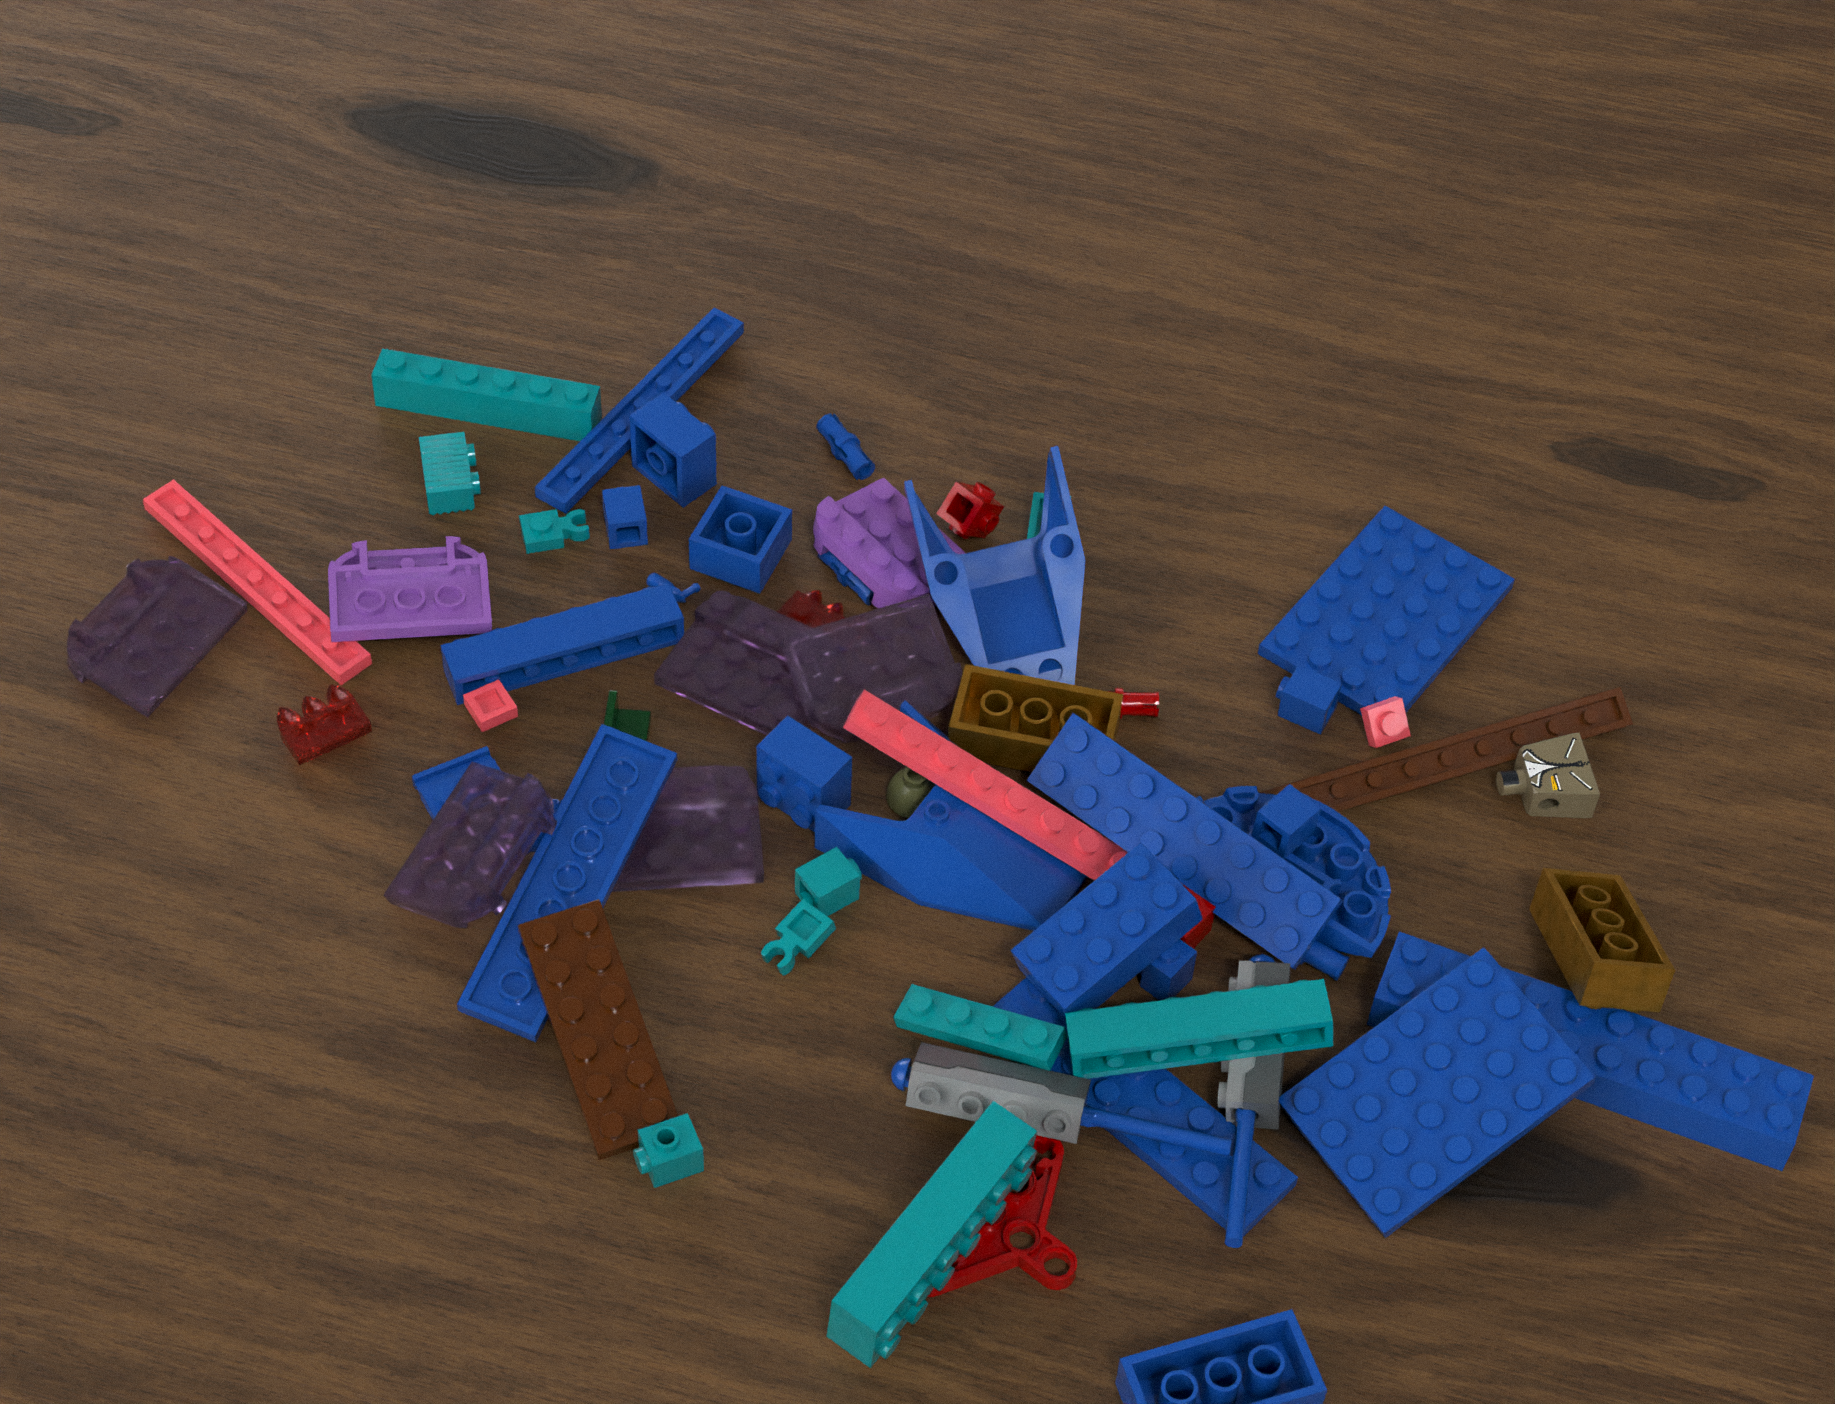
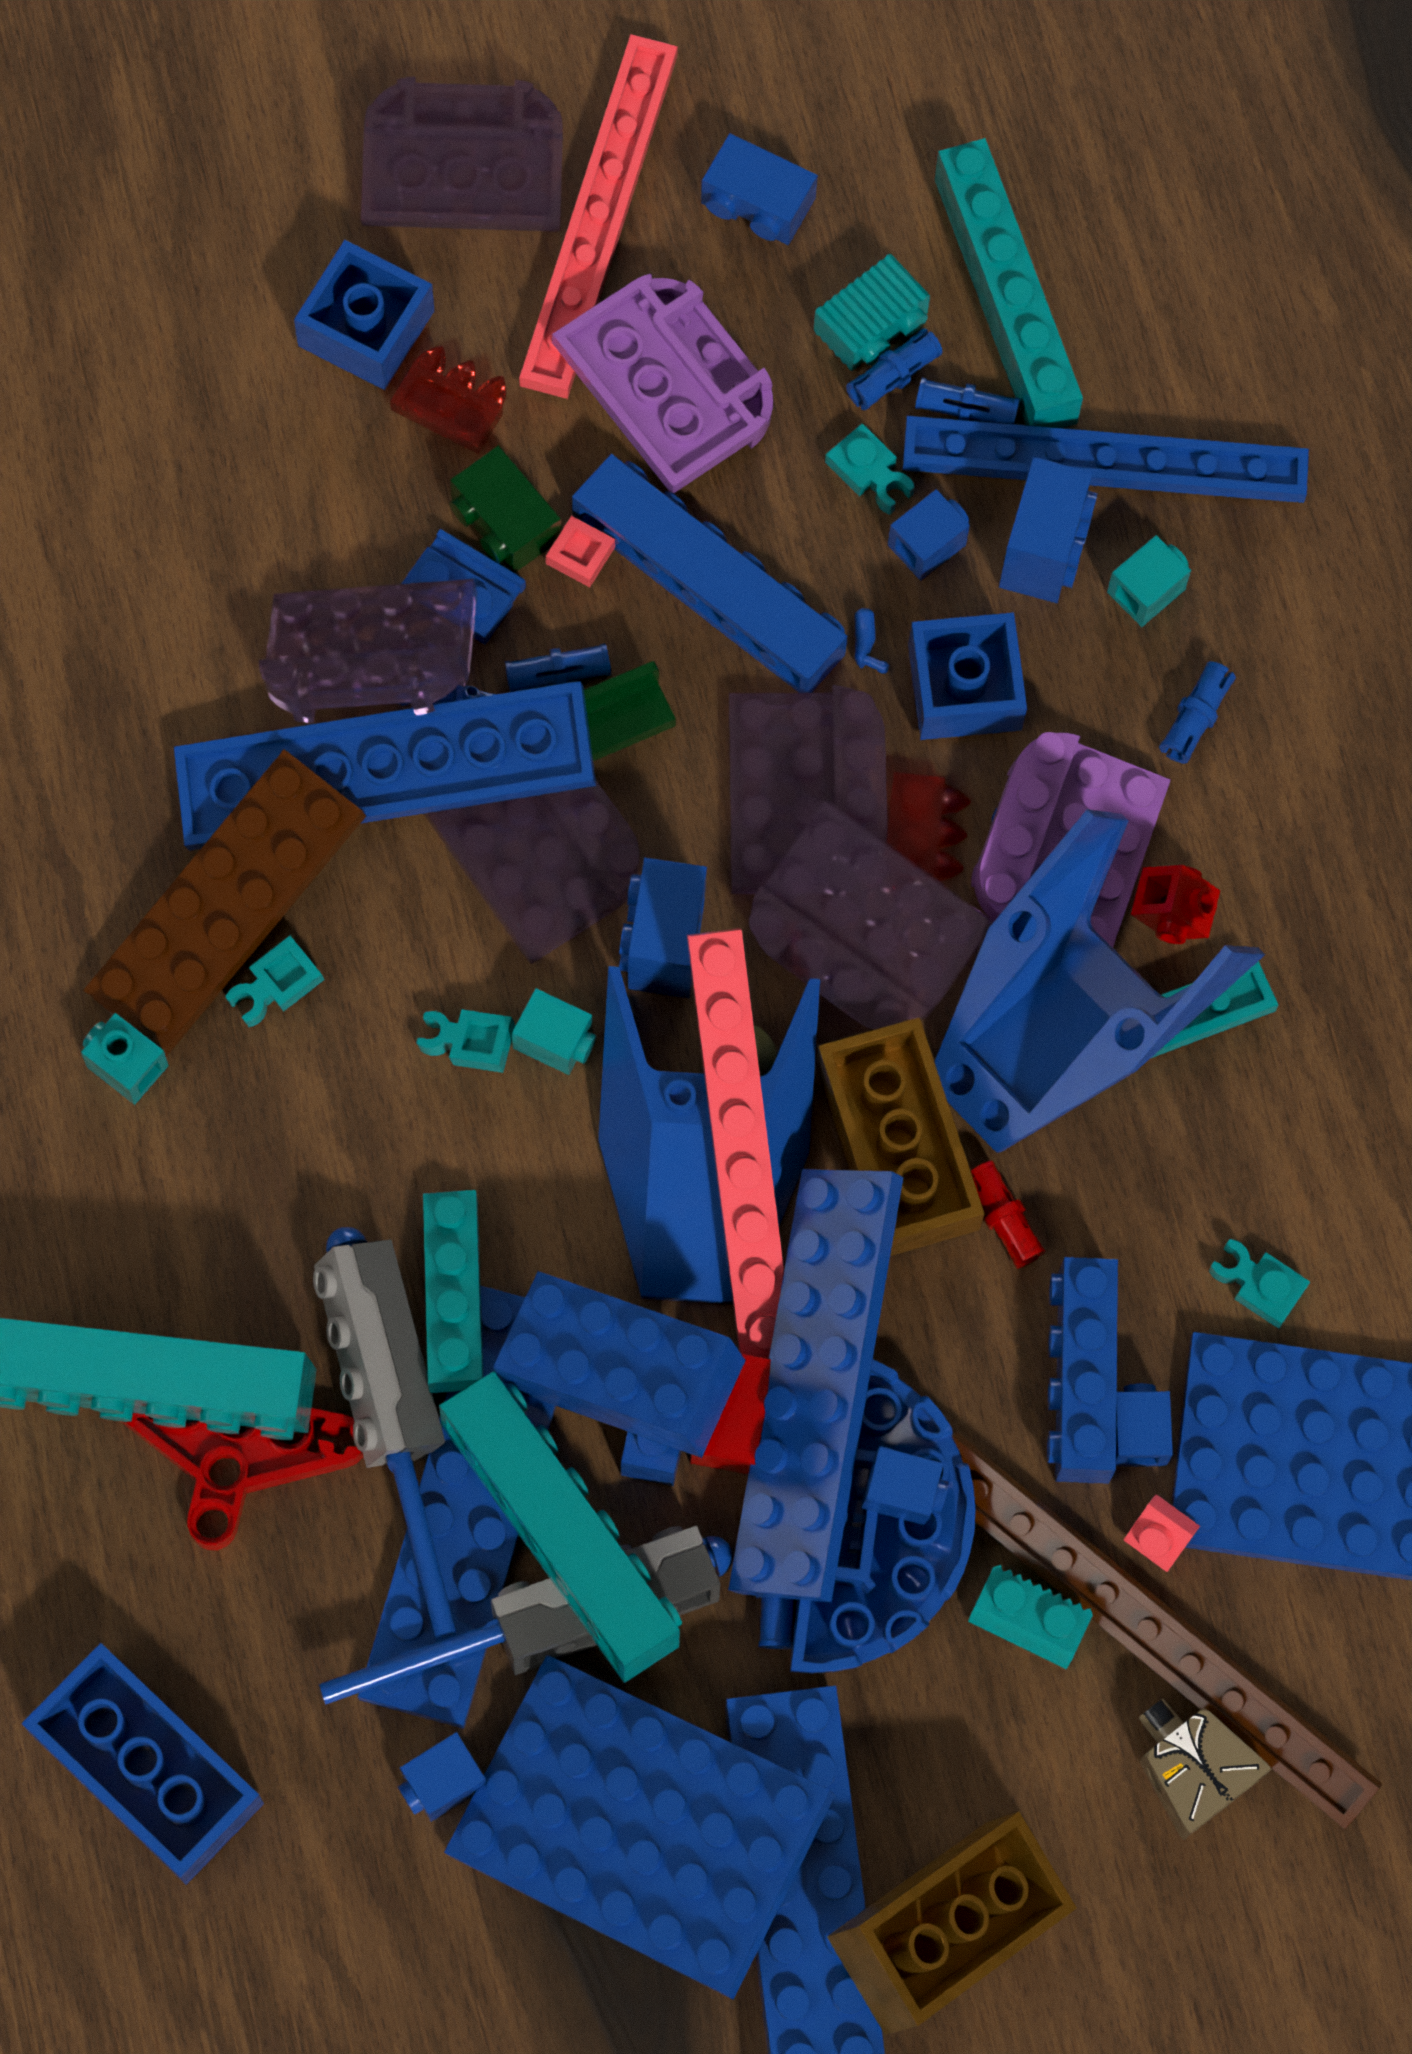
camera: 60 degrees right, 20 degrees up
none -> teal plate [226,936,325,1027]
none -> blue brick [294,240,434,390]
none -> blue brick [397,1732,486,1822]
none -> dark green brick [449,445,561,573]
none -> blue pin [504,643,611,692]
none -> blue brick [701,133,818,246]
none -> blue pin [846,328,943,411]
none -> blue pin [915,377,1020,424]
none -> teal brick [968,1565,1093,1669]
none -> blue brick [1047,1257,1118,1484]
none -> teal brick [1107,535,1191,627]
none -> teal plate [1209,1239,1310,1329]

